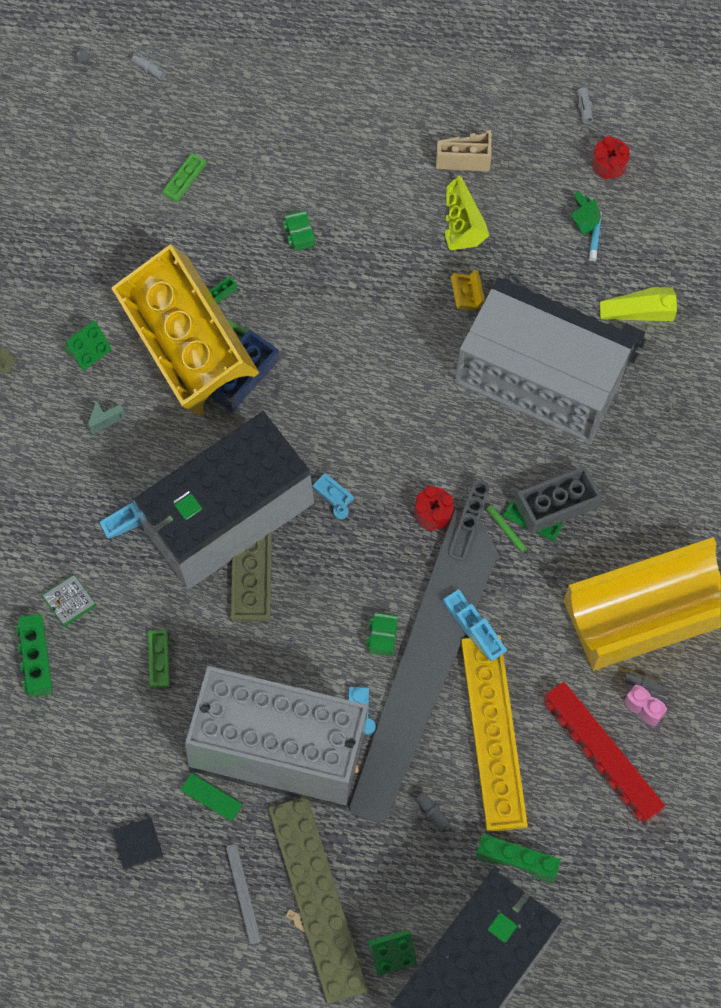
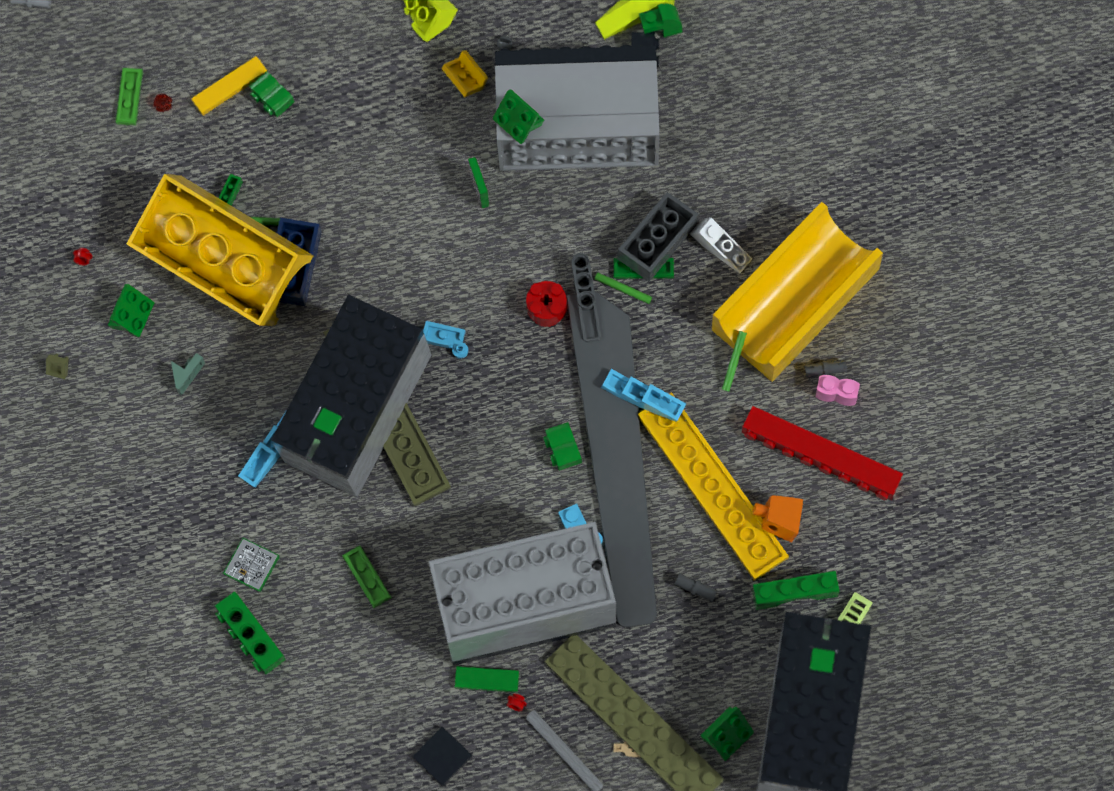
camera: 20 degrees left, 5 degrees up
none -> red plate [73,248,93,266]
none -> clear red plate [153,93,172,112]
none -> yellow tile [191,56,268,116]
none -> green tile [468,157,489,209]
none -> green bracket [493,89,544,144]
none -> red plate [507,693,527,712]
none -> green brick [639,3,683,37]
none -> white slope [690,218,752,274]
none -> bright green bar [722,331,747,391]
none -> orange torso [752,495,804,542]
none -> yellowish green slope [838,592,873,624]

